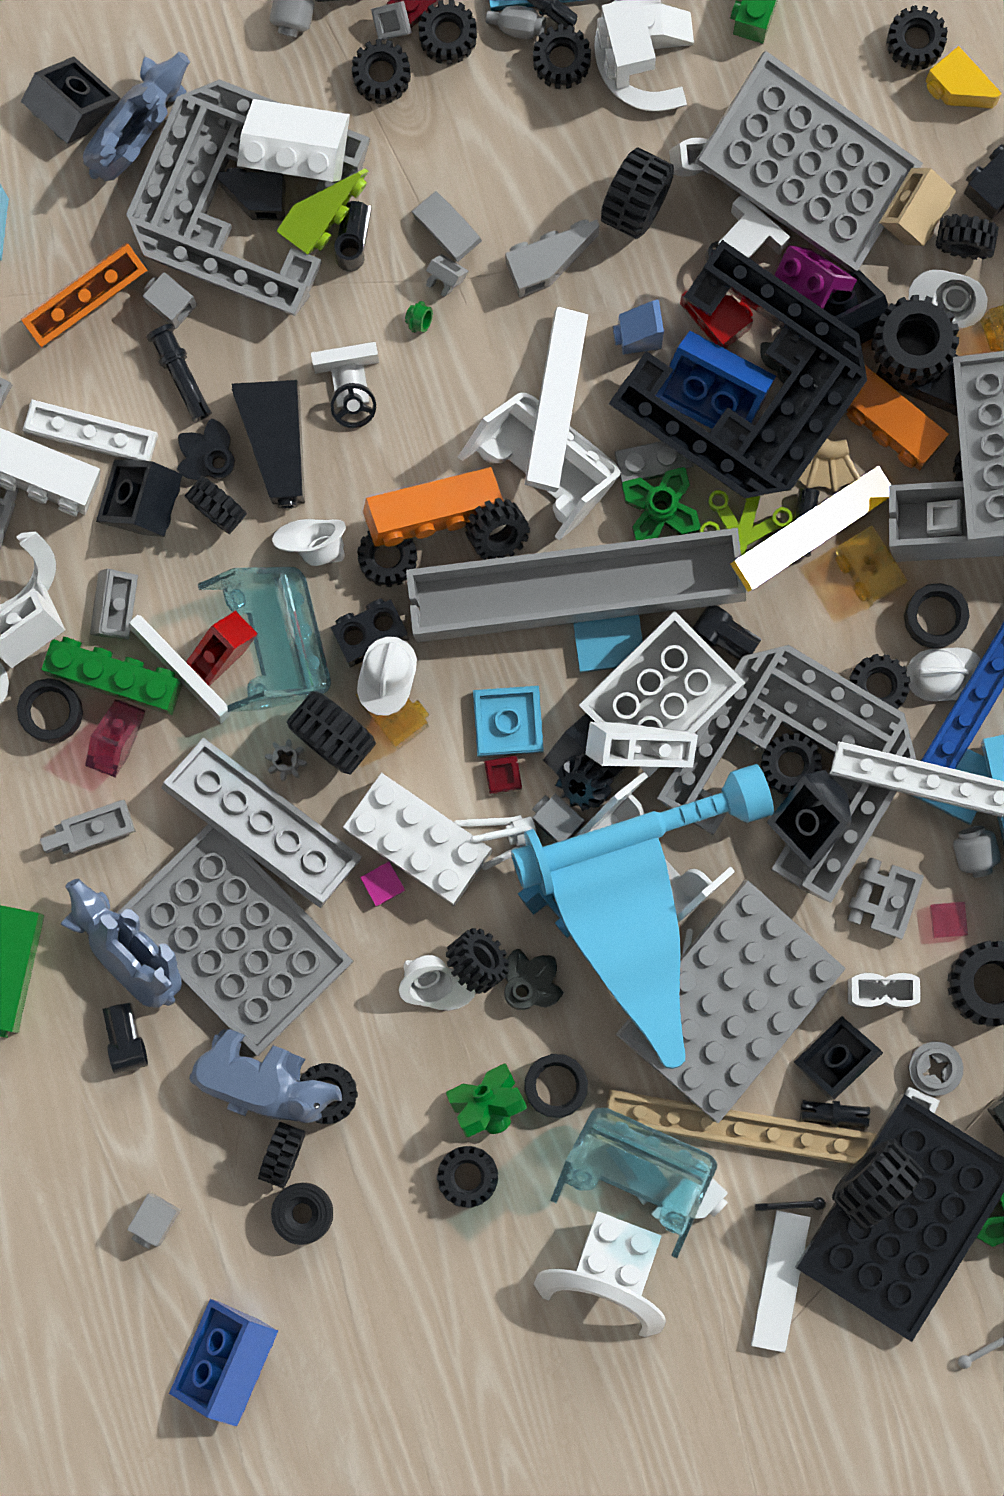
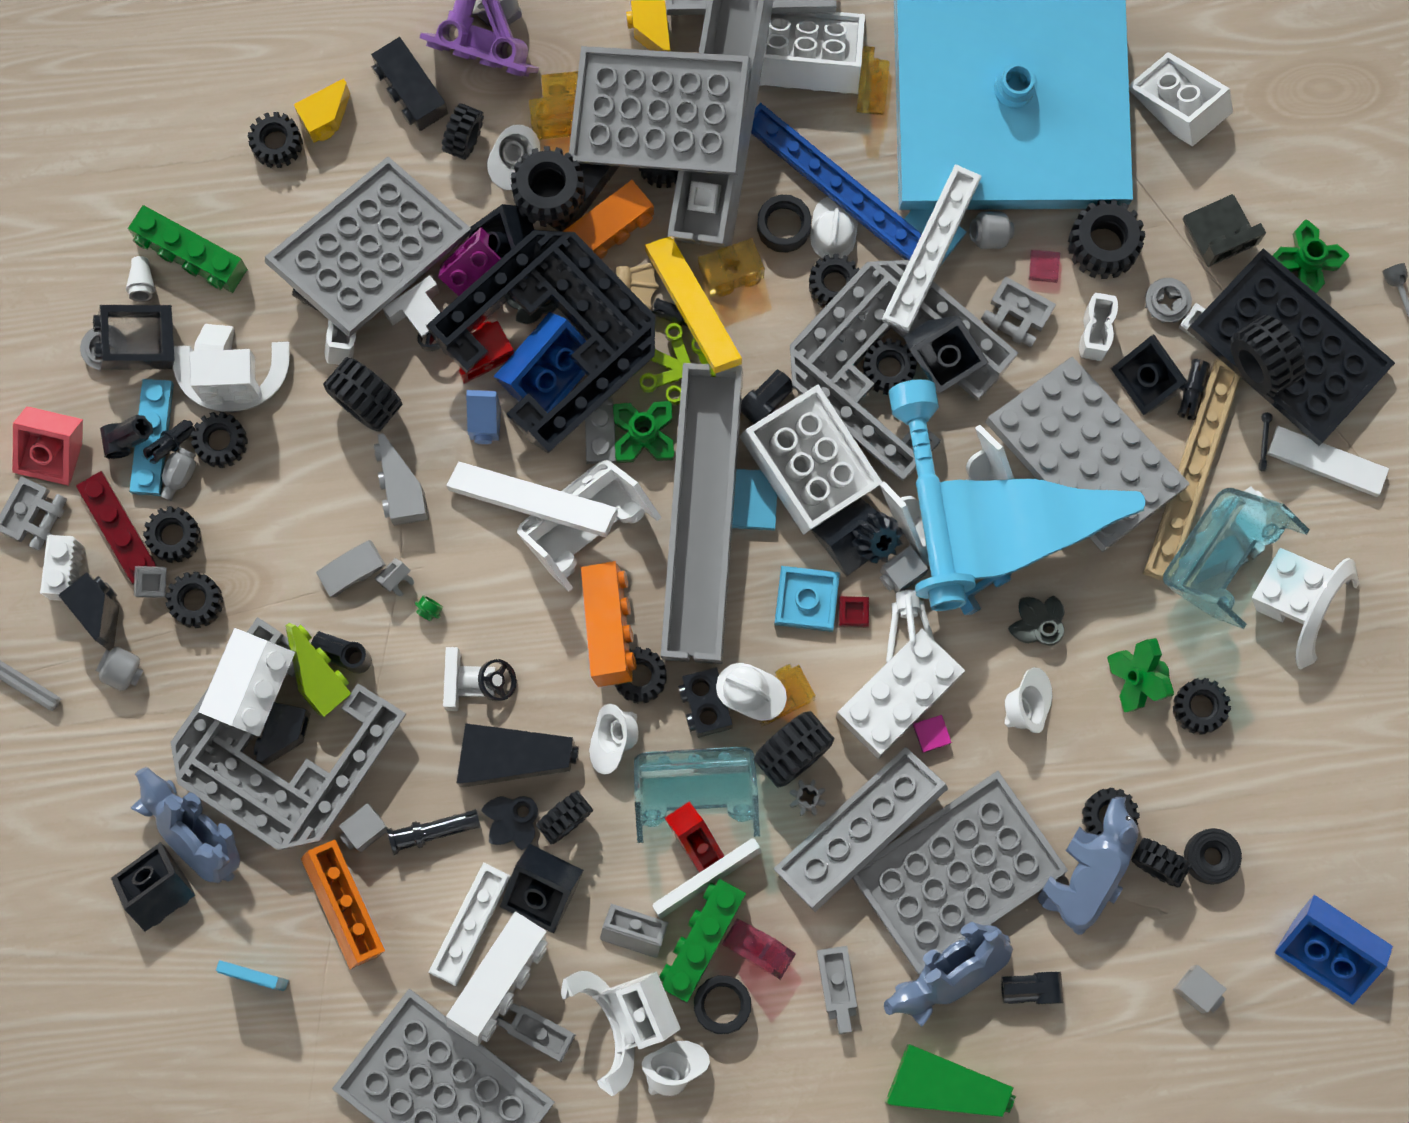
camera: 85 degrees left, 5 degrees down
black tyre [446,928,510,994] -> none
black tyre [465,498,530,560] -> none
black tyre [524,1054,588,1118] -> none
white slope [585,722,698,767] -> none
tan brick [879,168,956,246] -> none

